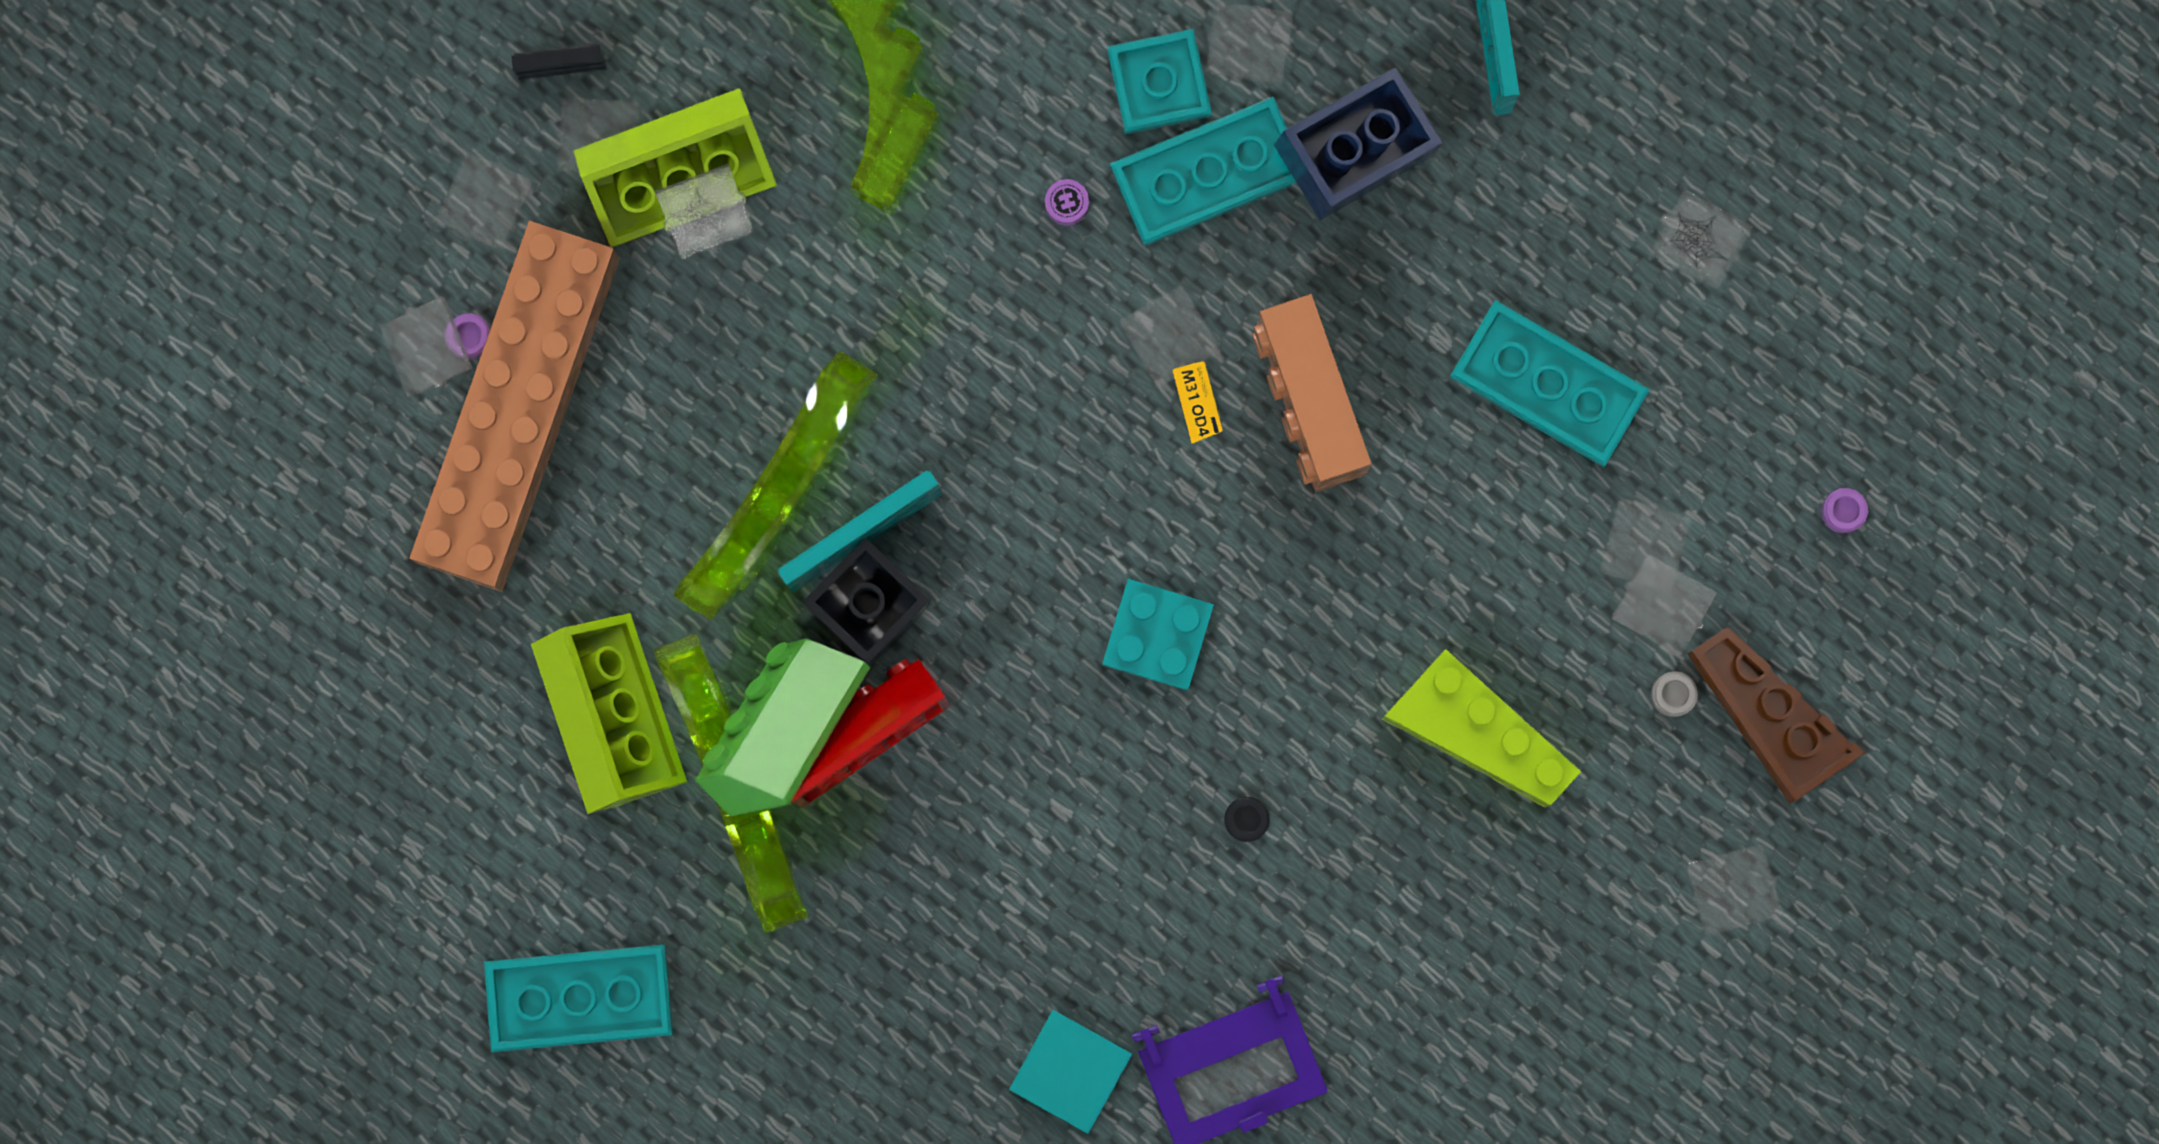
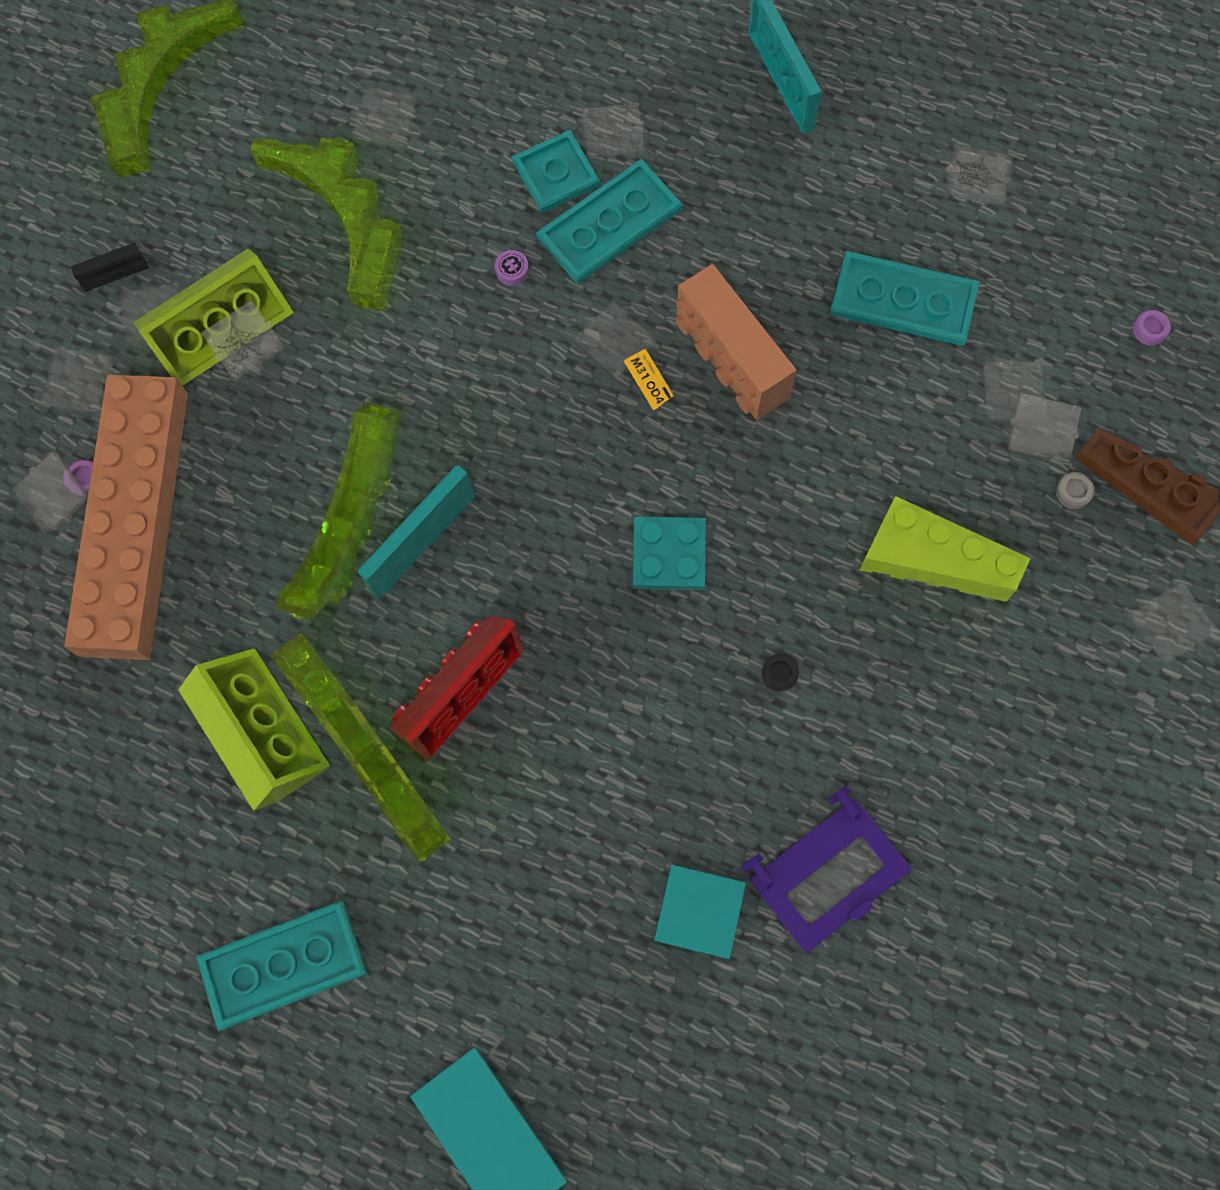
camera: 15 degrees left, 10 degrees down
slope [695,638,870,816] -> none
black brick [802,538,931,666] -> none
dark blue brick [1274,67,1442,220] -> none

